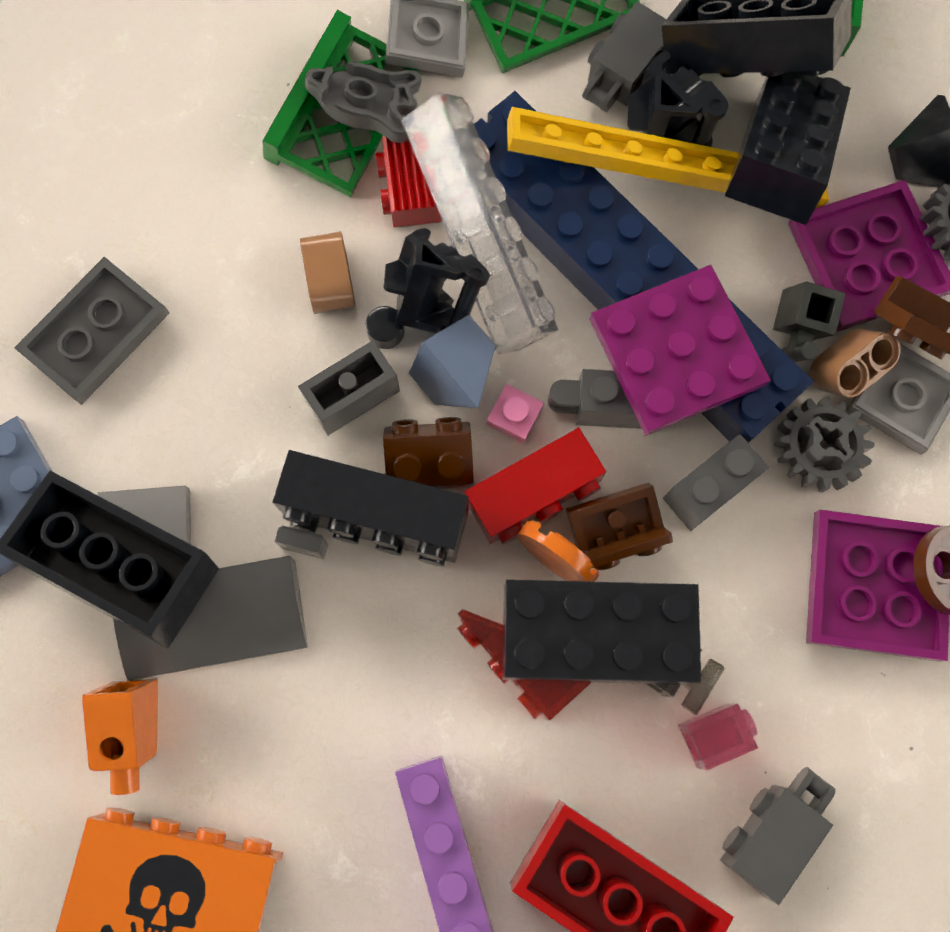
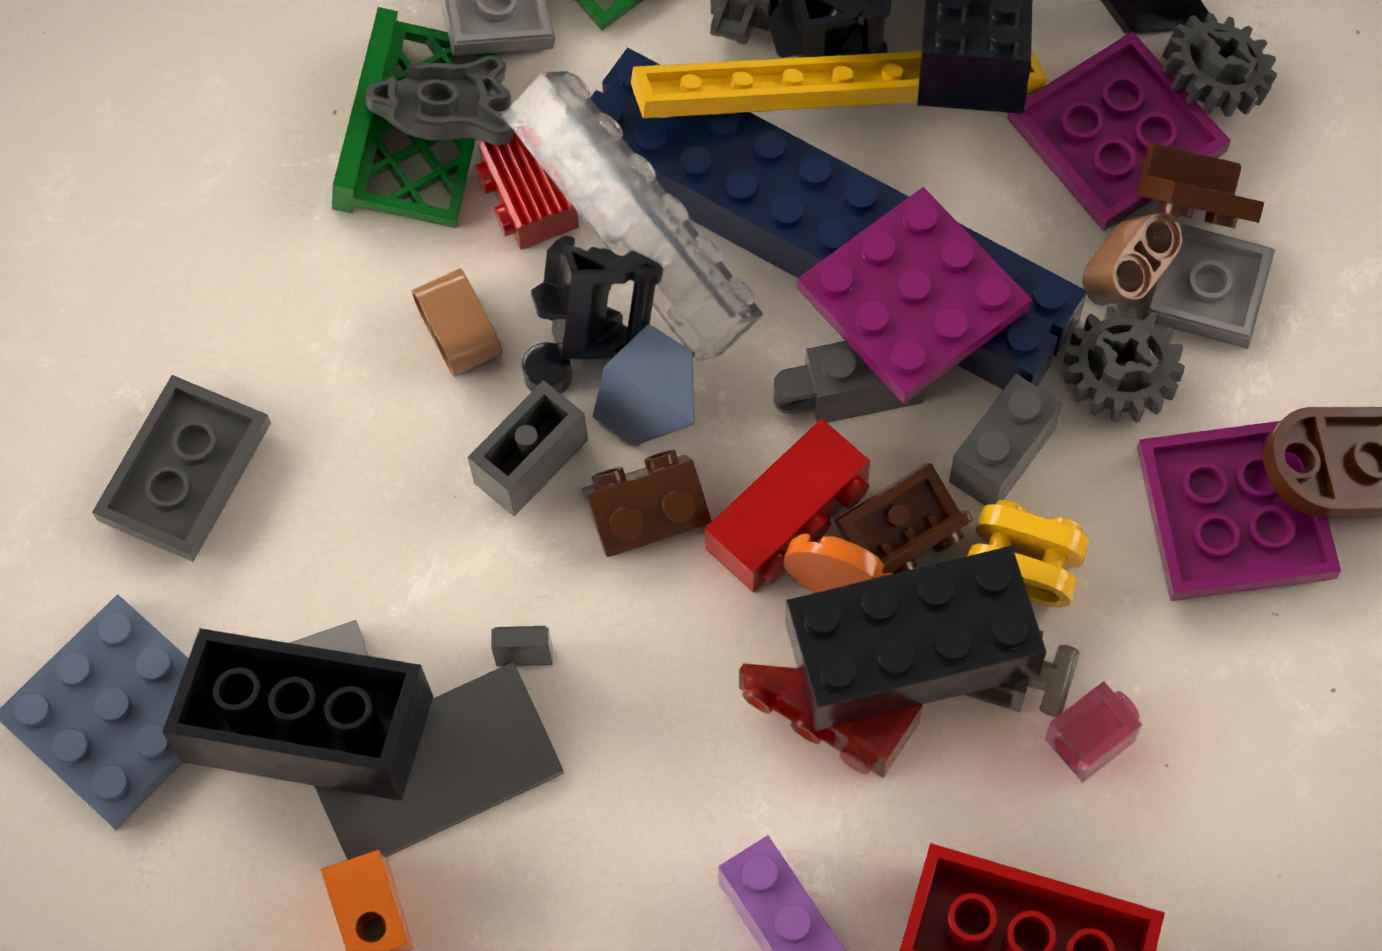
camera: 10 degrees left, 10 degrees down
black brick [272,450,469,567] -> none
bright pink plate [486,384,544,443] -> none
dark grey brick [720,767,836,905] -> none
pearl dark grey brick [773,281,846,362] -> none
none -> yellow brick [966,500,1090,607]

